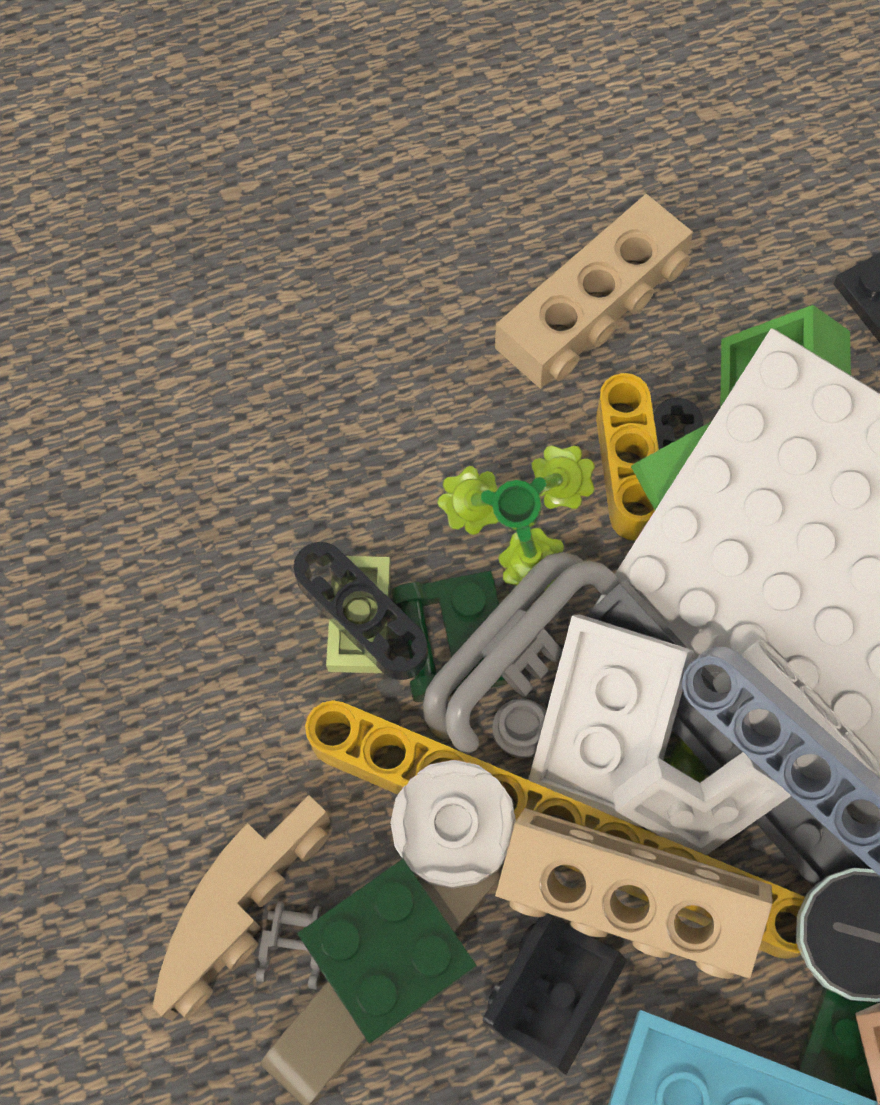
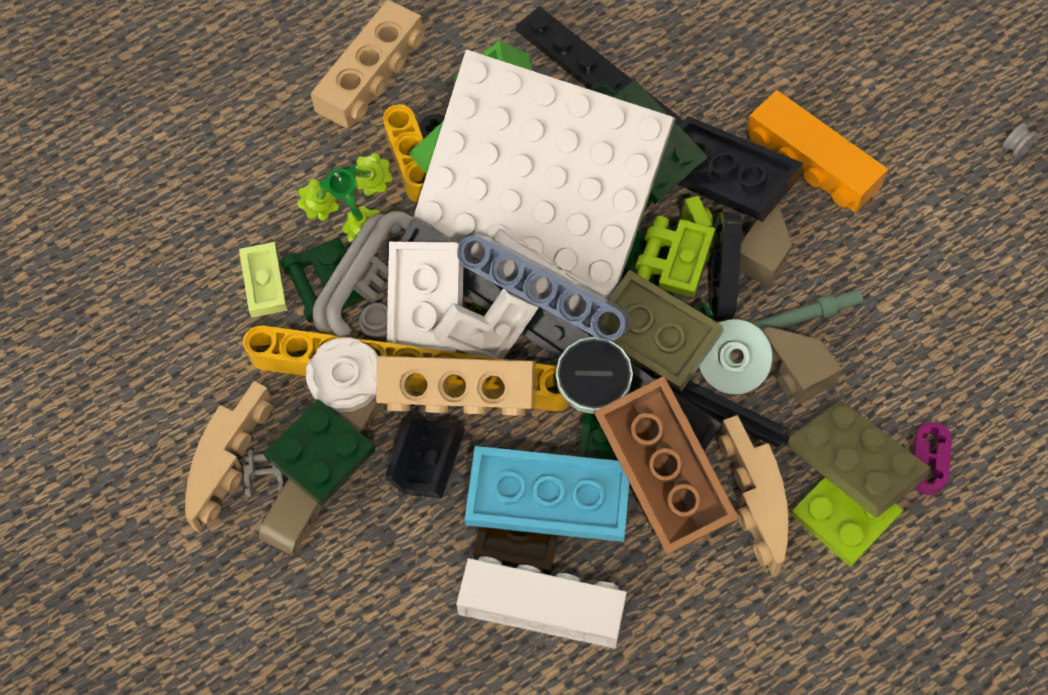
camera: 15 degrees left, 5 degrees down
black beam [293,542,428,680] -> none

